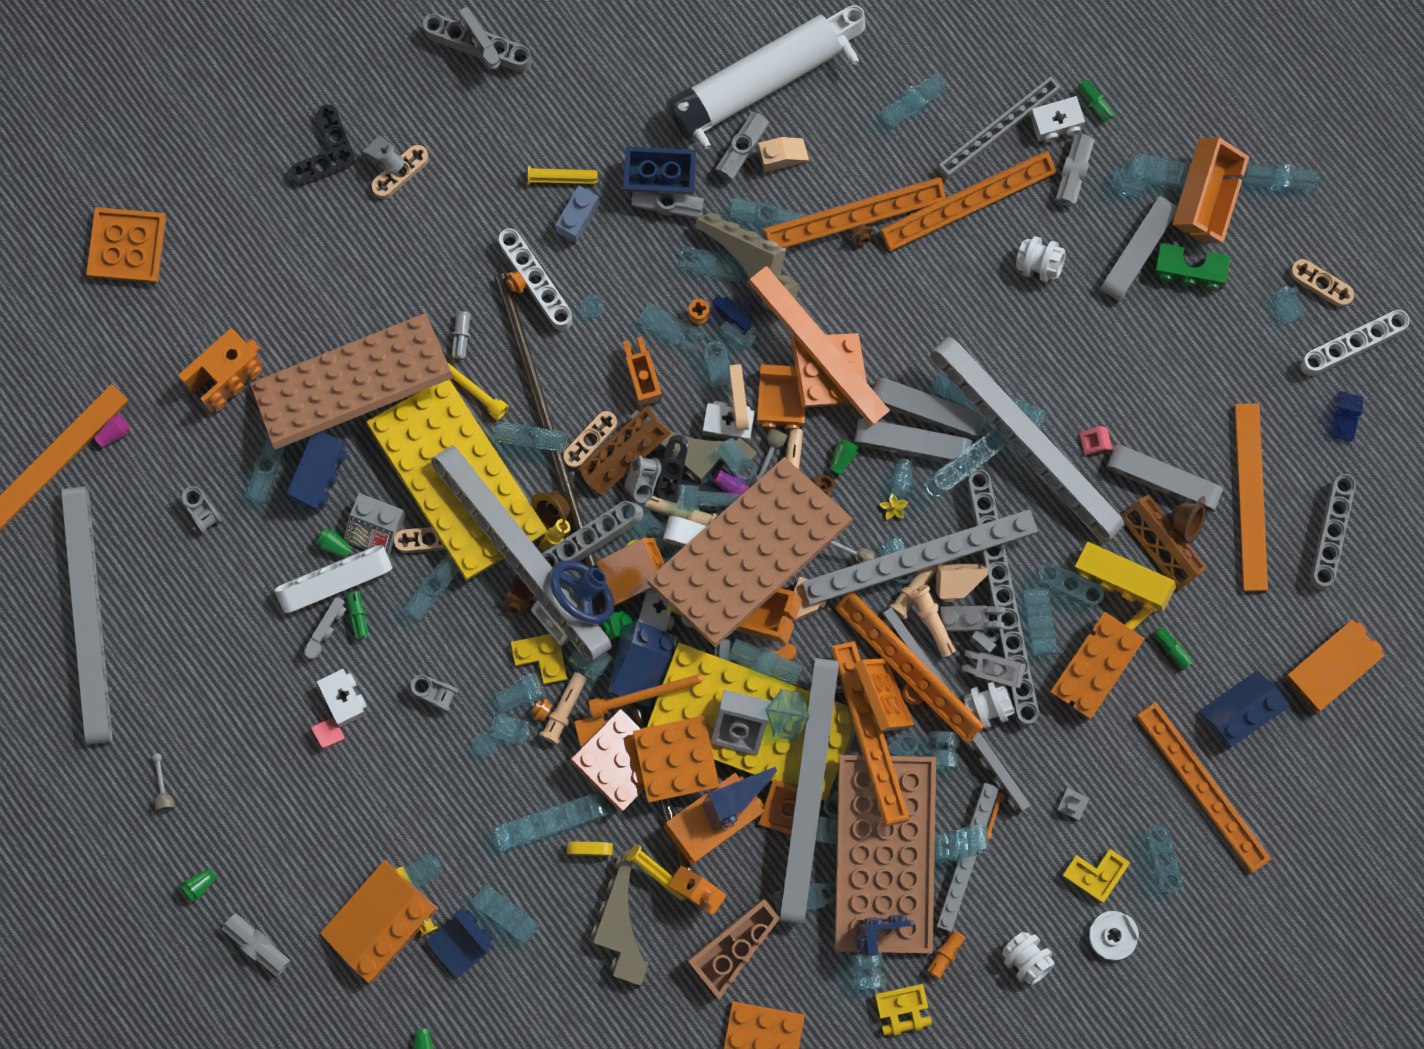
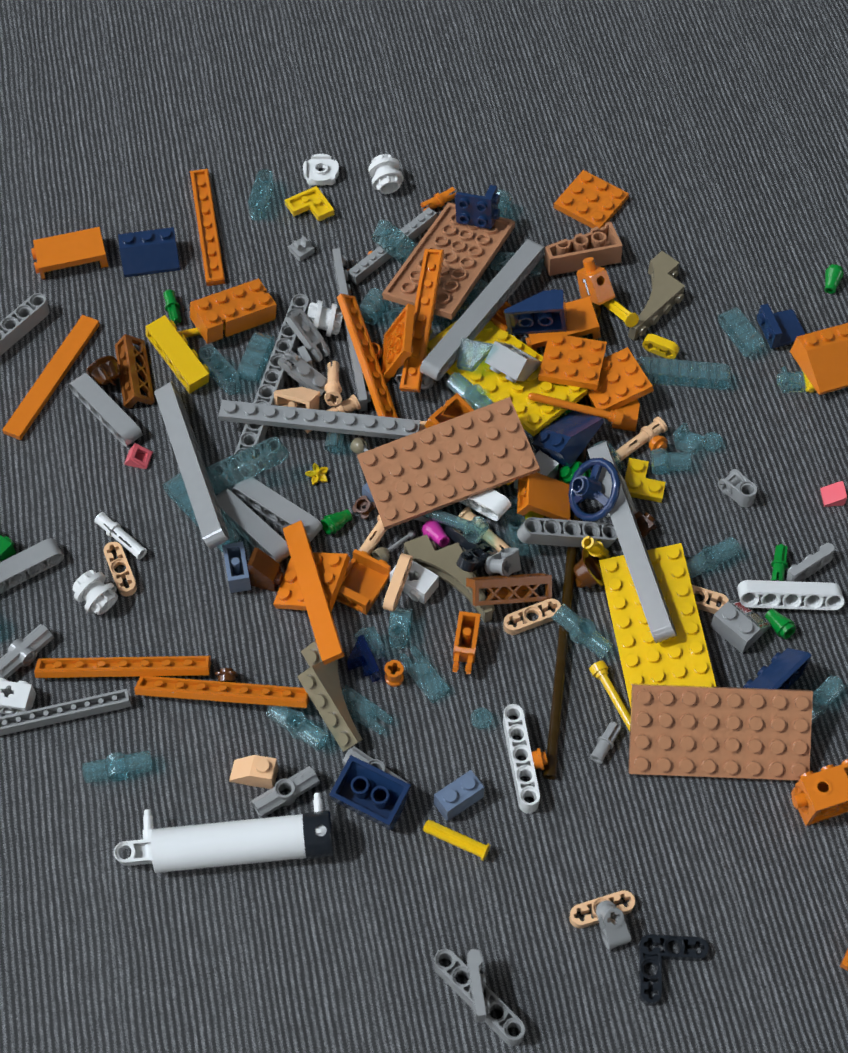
camera: 155 degrees left, 20 degrees down
white brick [317,669,367,727] -> none
clear light blue piece [716,438,757,486] -> none
yellow plate [875,984,932,1036] -> none
clear light blue cone [889,459,913,496] -> none
none -> white pin [95,512,147,560]
none -> light nougat beam [104,542,137,597]
none -> sand blue brick [222,541,251,593]
none -> reddish brown slope [248,547,284,592]

